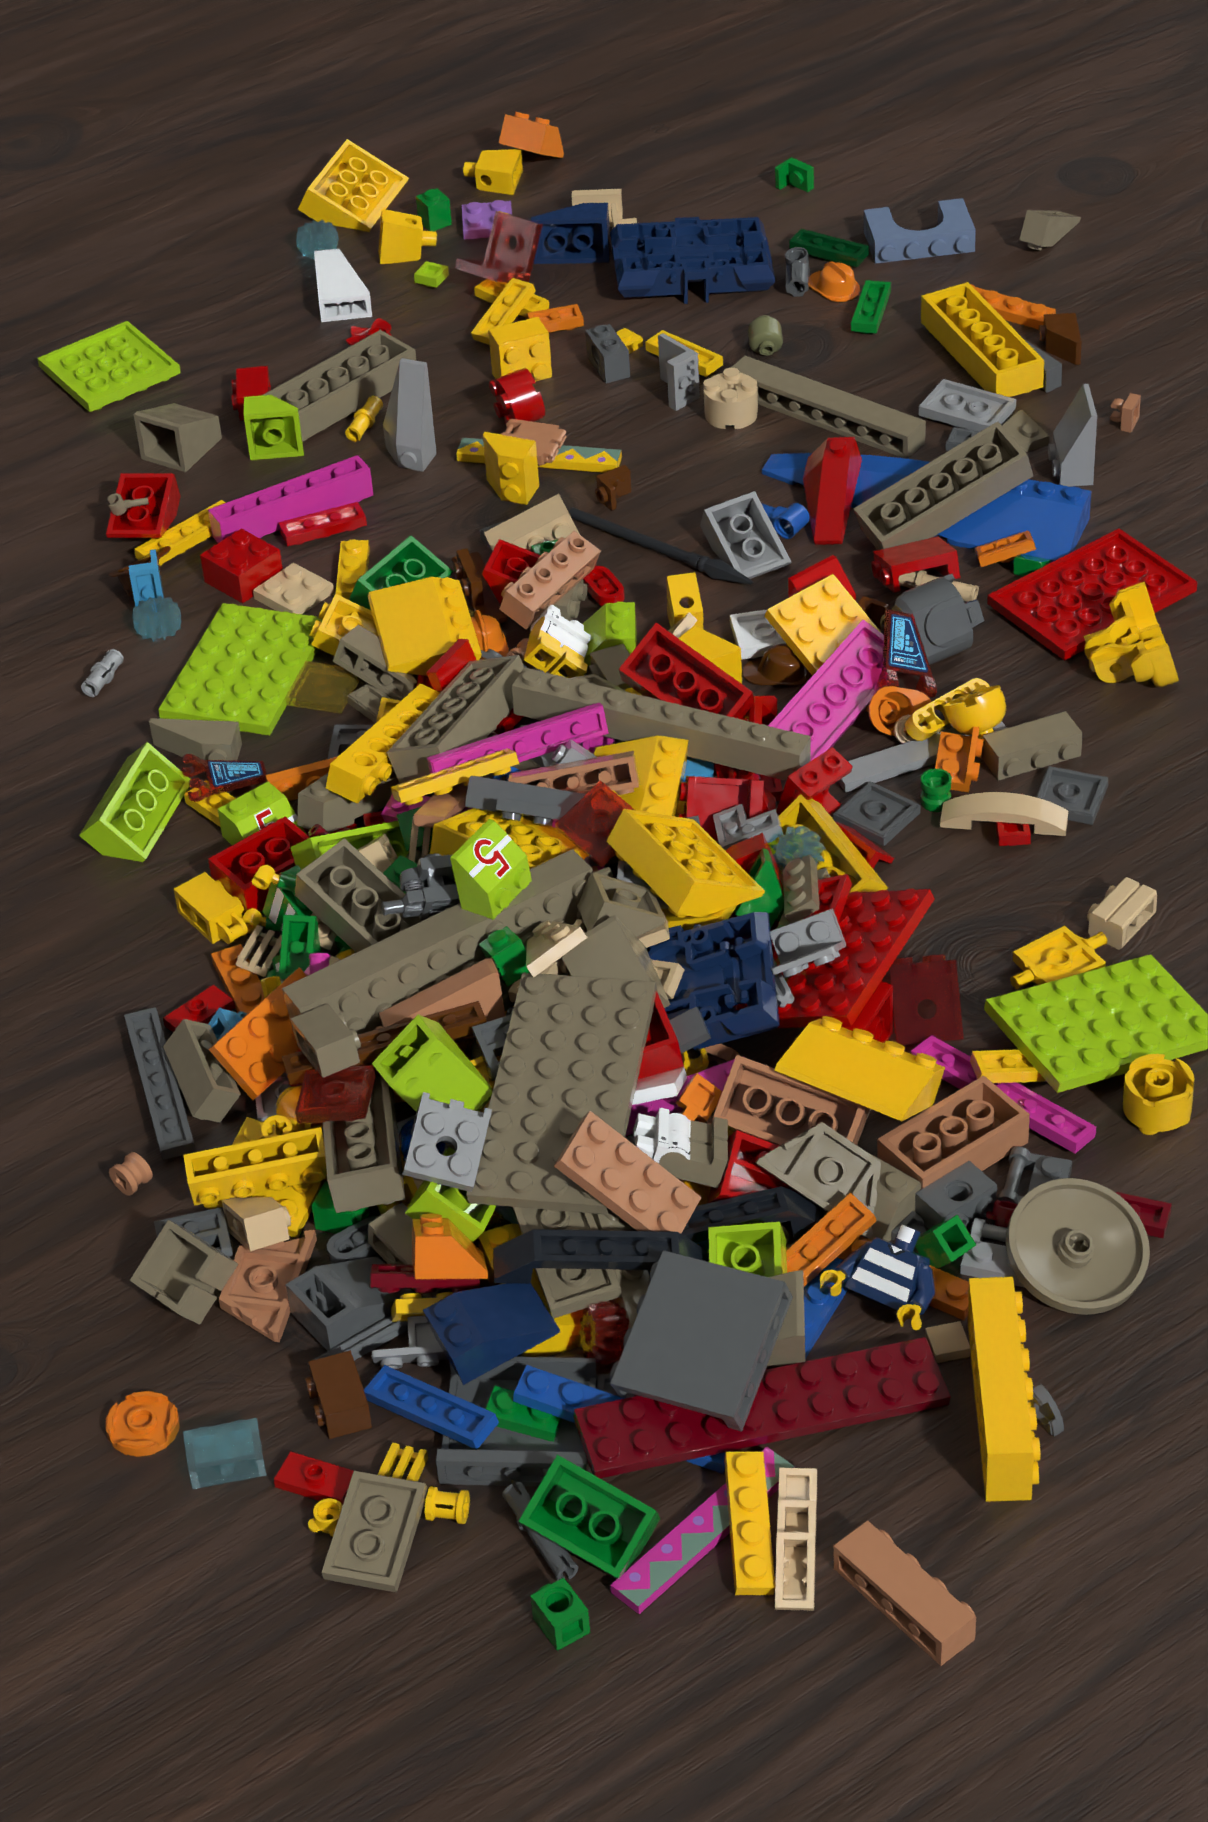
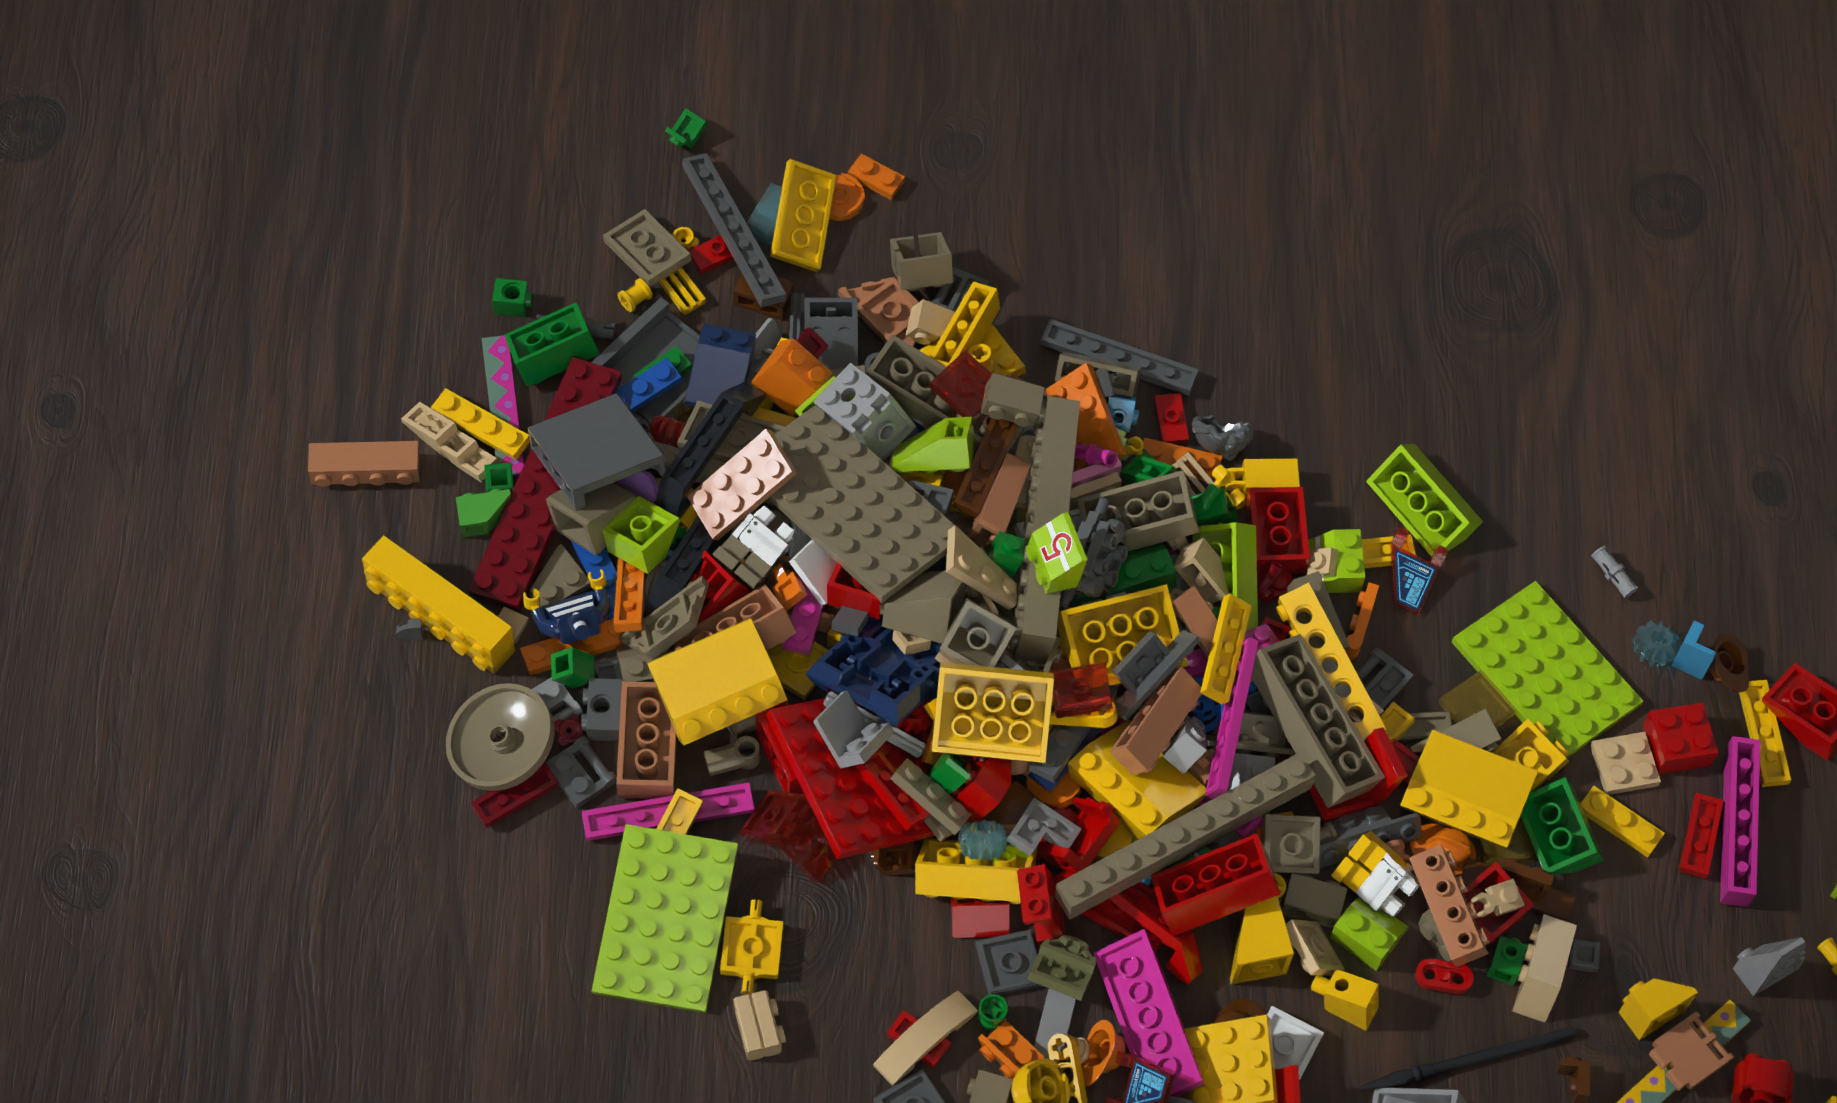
camera: 120 degrees right, 20 degrees up
dark tan hand [107,493,149,516] -> none
nougat wheel [109,1152,153,1196] -> none
dark tan slope [149,718,242,767] -> none
blue plate [364,1365,499,1450] -> none
yellow brick [1123,1054,1194,1135] -> none
none -> bright green slope [456,489,511,538]
none -> green slope [484,463,514,493]
none -> dark tan wing [530,544,591,607]
none -> green bracket [665,108,709,149]
none -> dark grey plate [682,153,786,307]
none -> yellow tile [770,159,837,272]
none -> orange plate [848,154,905,200]
none -> olive slope [1027,935,1096,1001]
none -> dark grey tile [1094,368,1114,397]
none -> dark grey hair [1192,415,1254,461]
none -> tan plate [1307,547,1338,578]
none -> tan plate [1471,879,1525,917]

